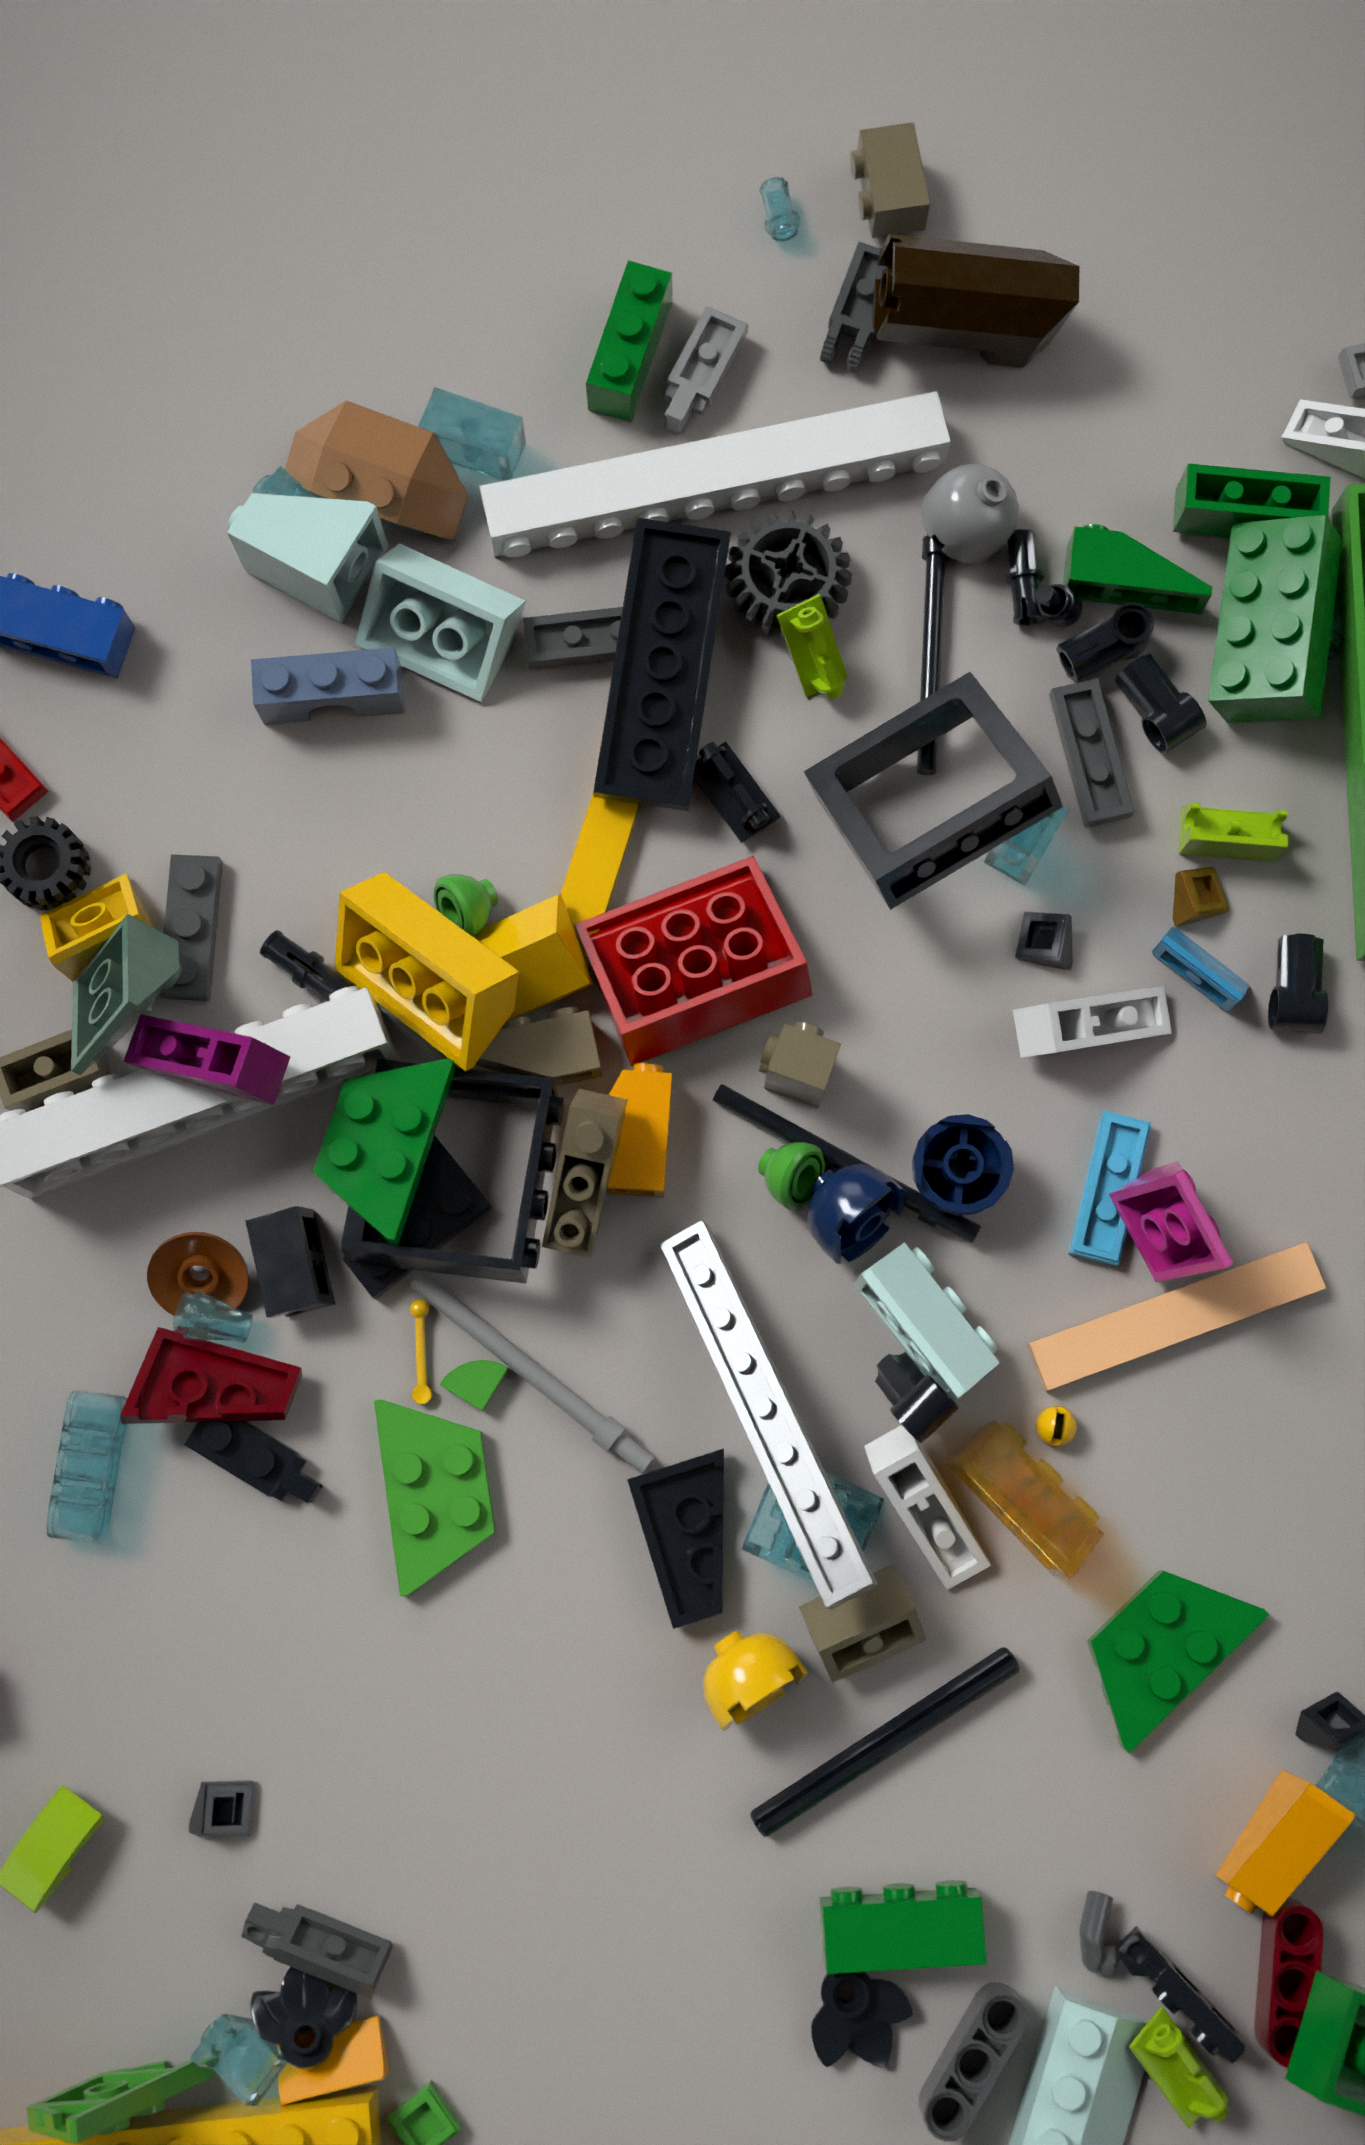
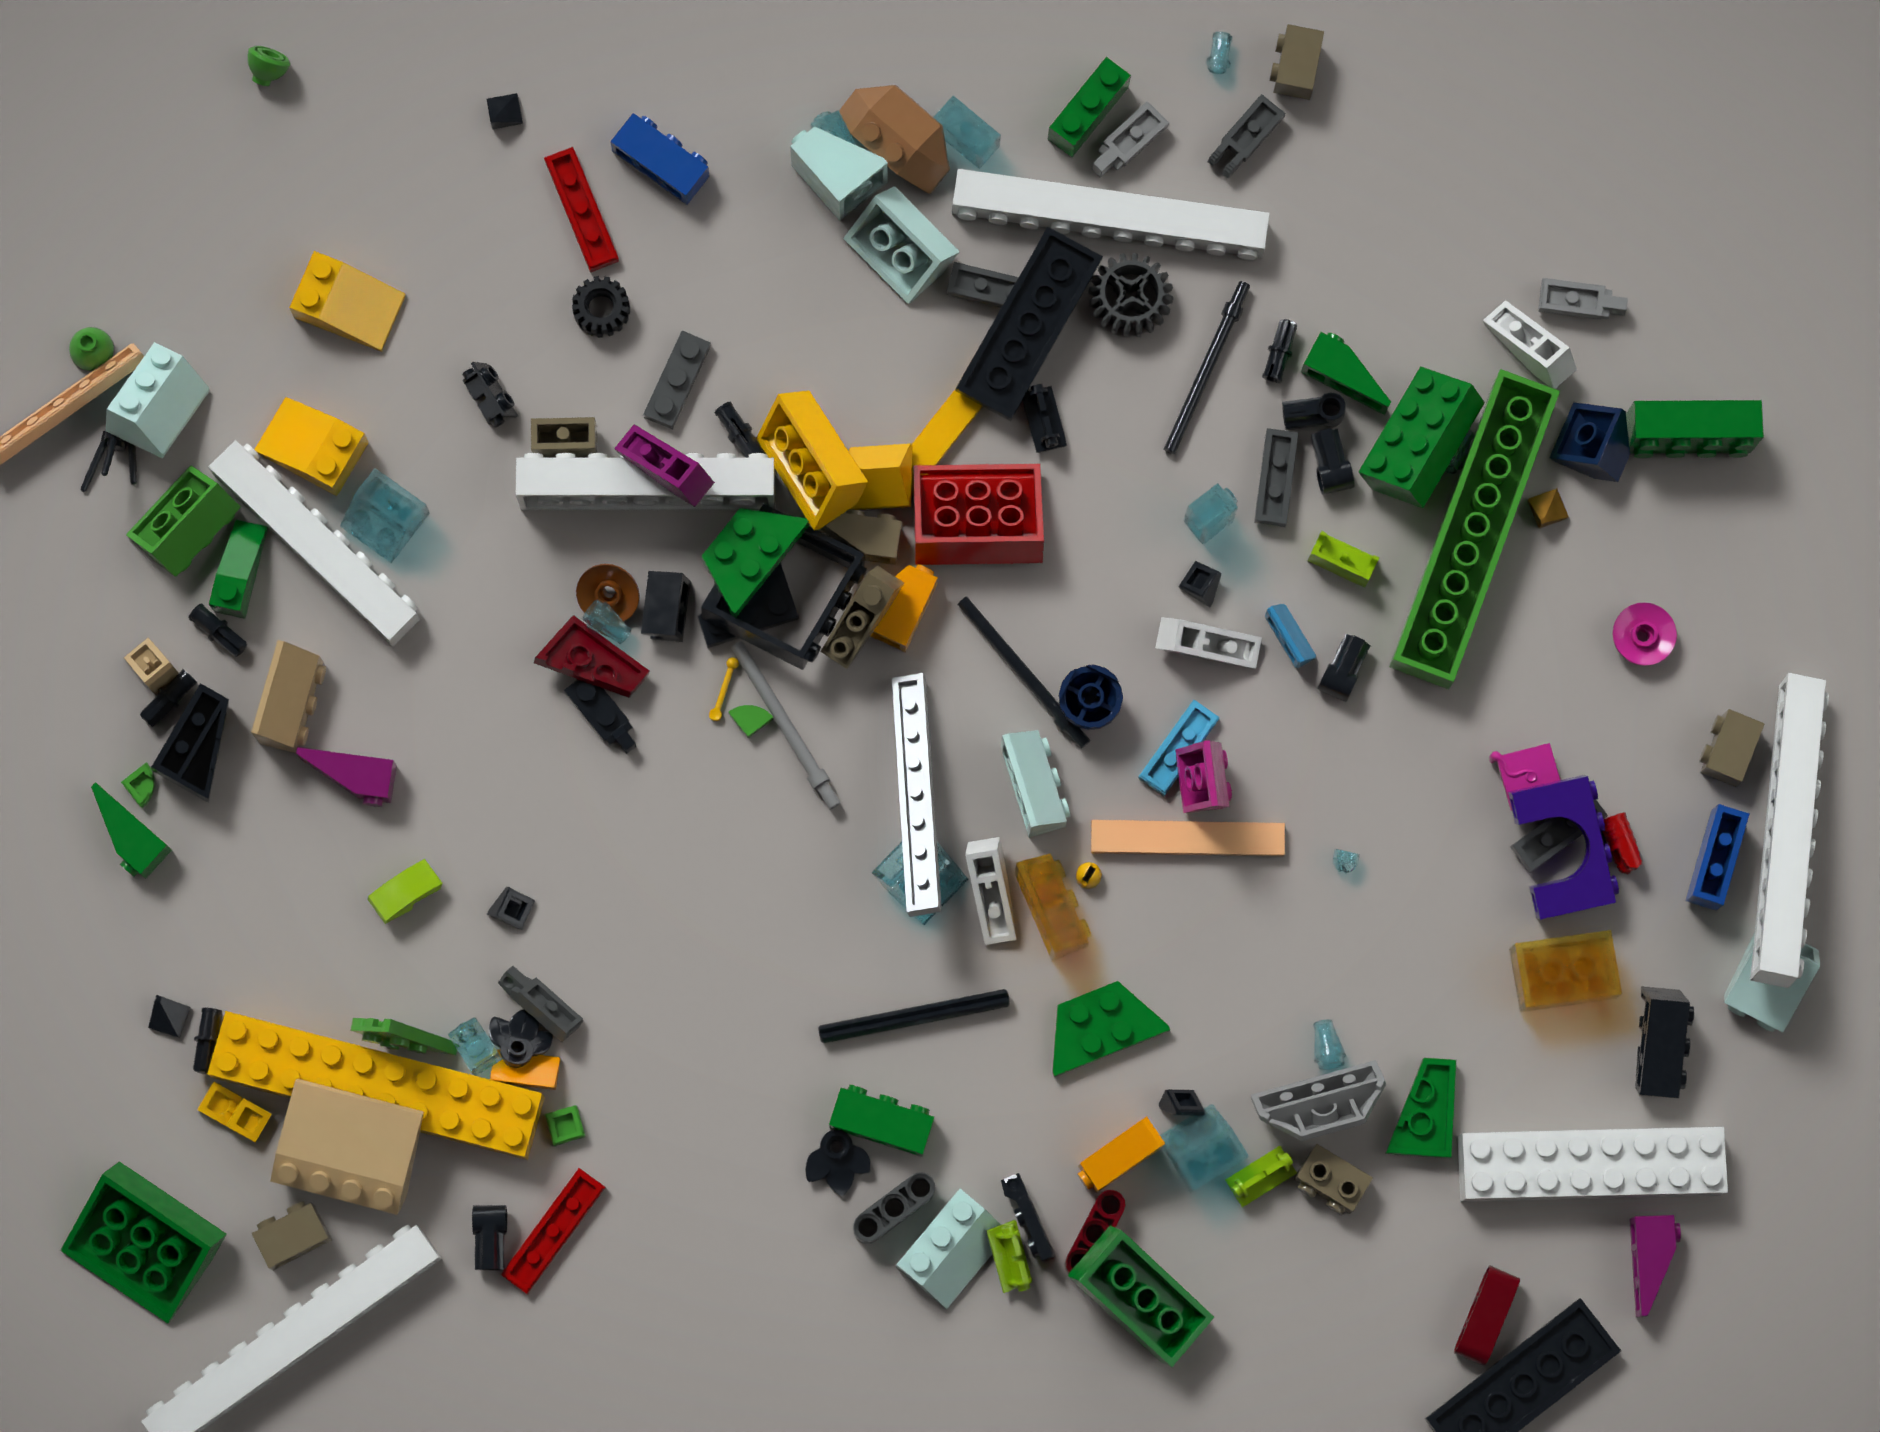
camera: 15 degrees right, 0 degrees up
yellow slope [39,873,154,981] -> none
clear light blue beam [46,1390,127,1544] -> none
sand green slope [71,914,182,1075] -> none
sand blue arch [251,647,405,725] -> none
bright green wing [374,1399,496,1597] -> none
bright green brick [433,874,498,936] -> none
black wing [627,1448,724,1629] -> none
yellow cylinder [702,1630,809,1731] -> none
bright green brick [758,1142,825,1210] -> none
dark tan brick [759,1022,841,1108] -> none
lime hinge [777,594,848,699] -> none
dark tan brick [799,1564,926,1683] -> none
black piece [804,672,1063,910] -> none
dark blue cylinder [807,1164,907,1264] -> none
dark brown brick [872,234,1080,368] -> none
black piece [875,1352,959,1444] -> none
light grey cylinder [921,464,1019,563] -> none
black cylinder [1035,584,1083,627] -> none
dark grey arm [1079,1891,1119,1975] -> none
green brick [1173,463,1331,537] -> none
pearl gold slope [1173,866,1230,927] -> none

